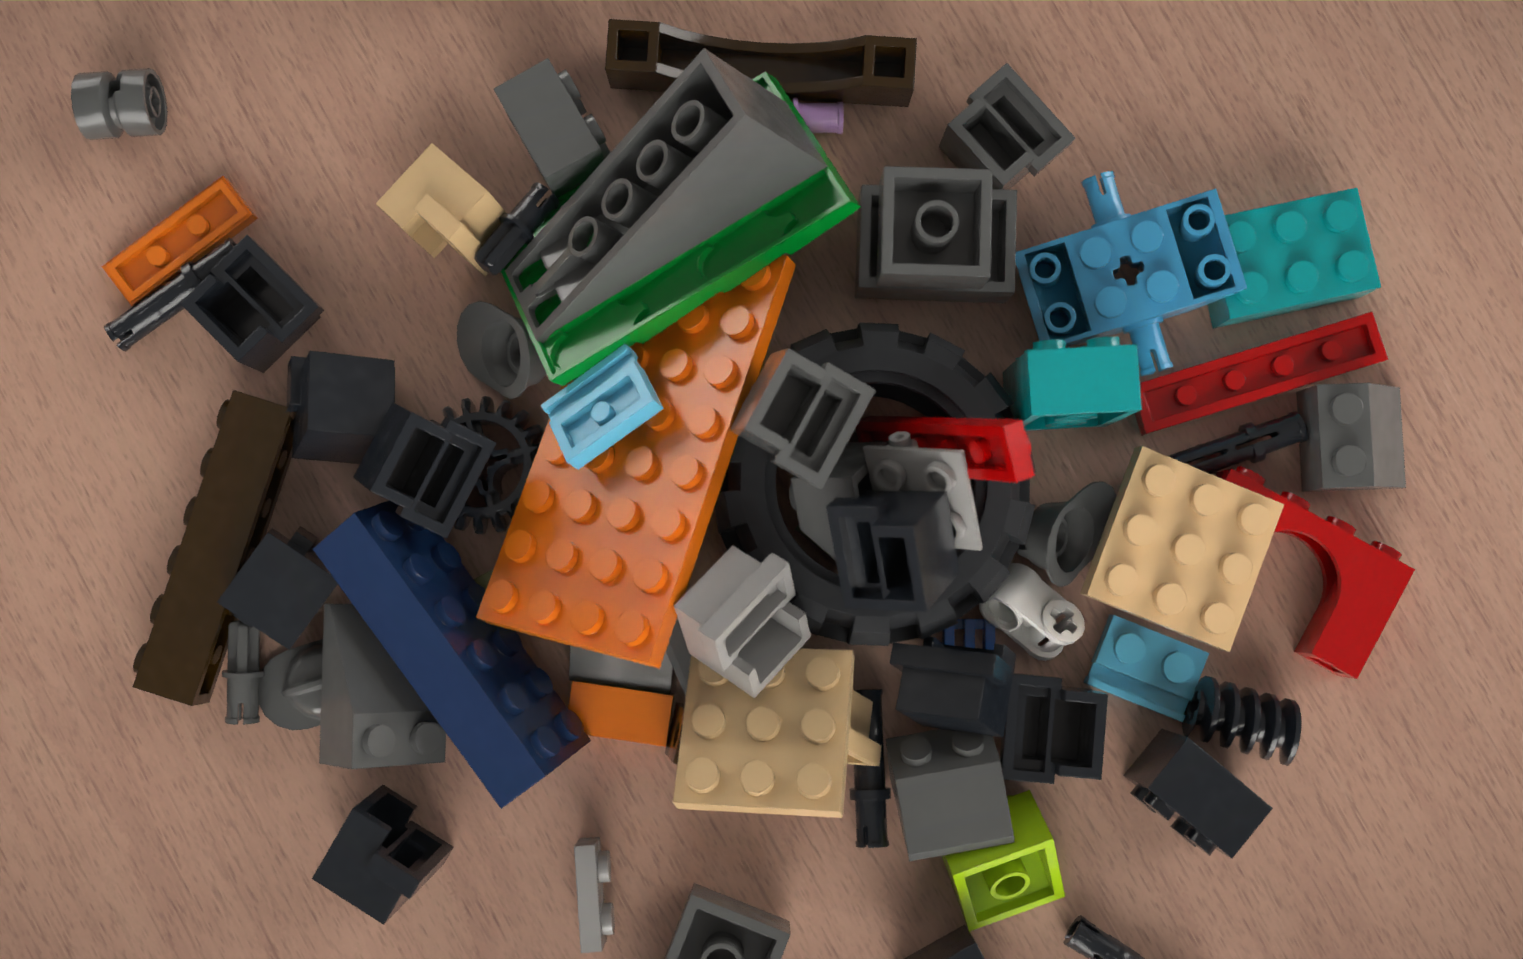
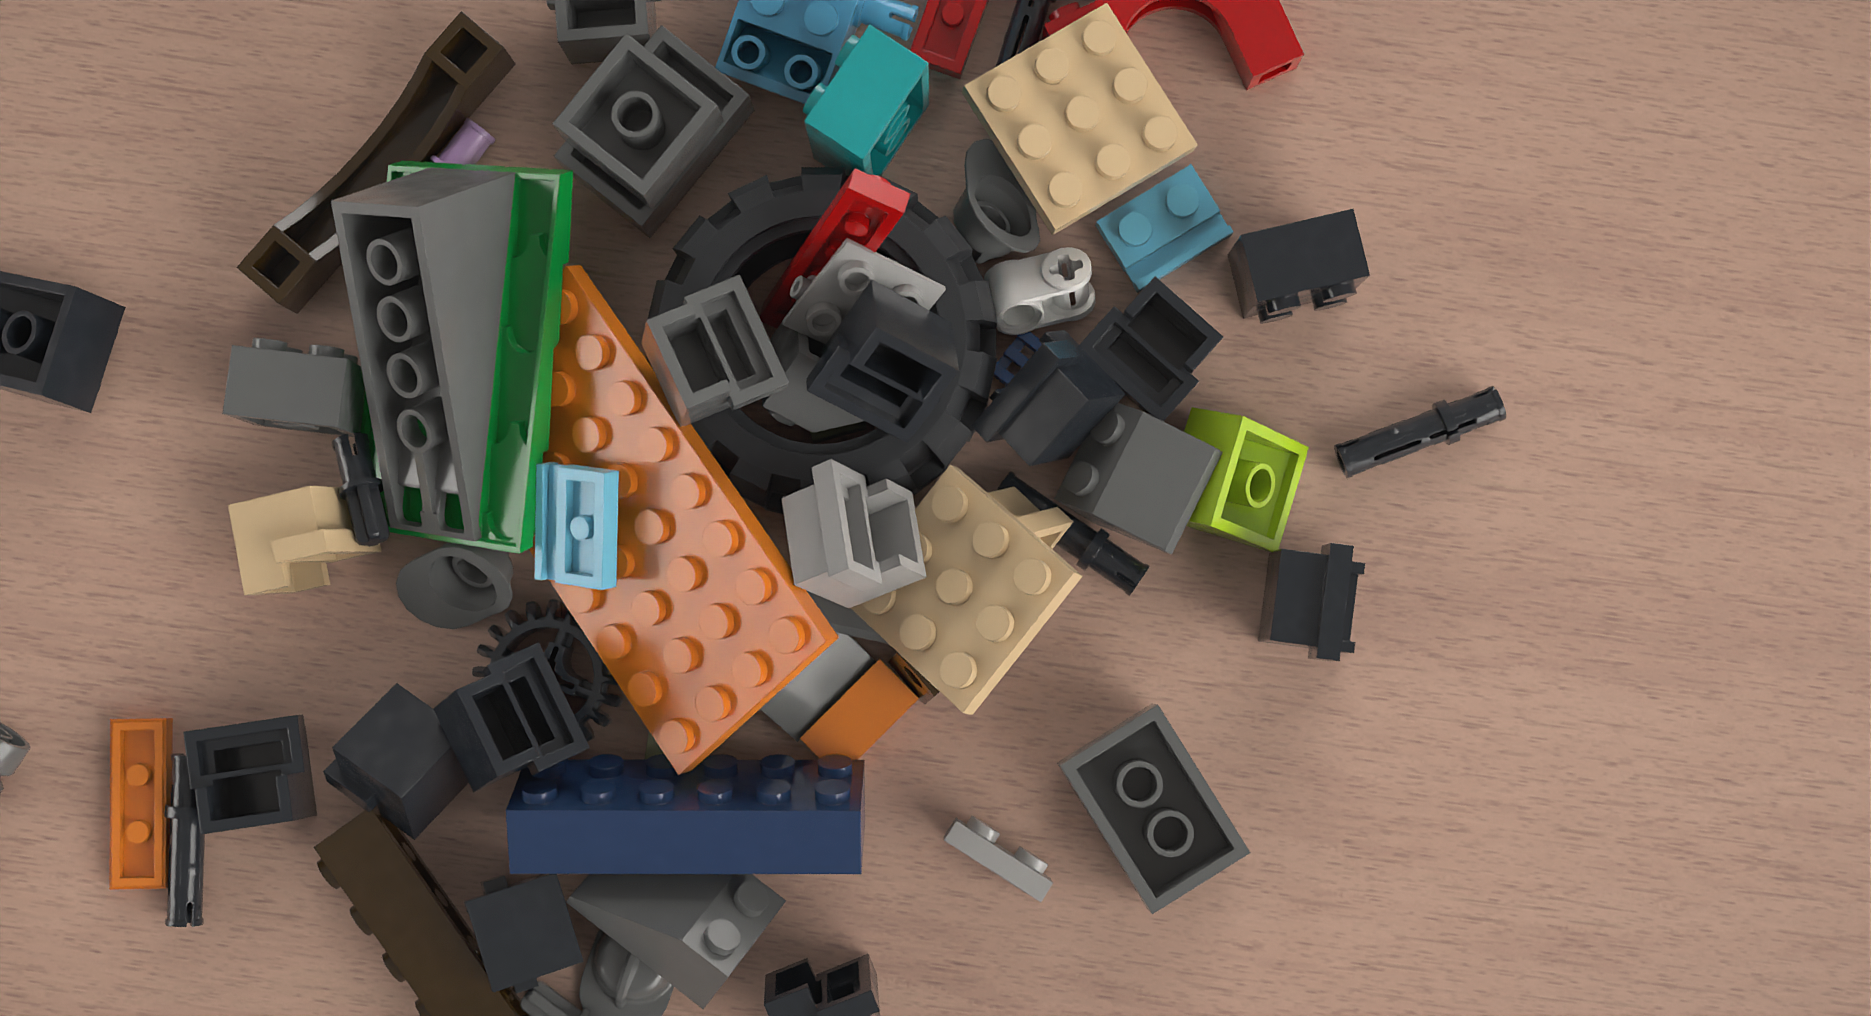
camera: 50 degrees left, 0 degrees up
black piece [1182,676,1302,766] -> none

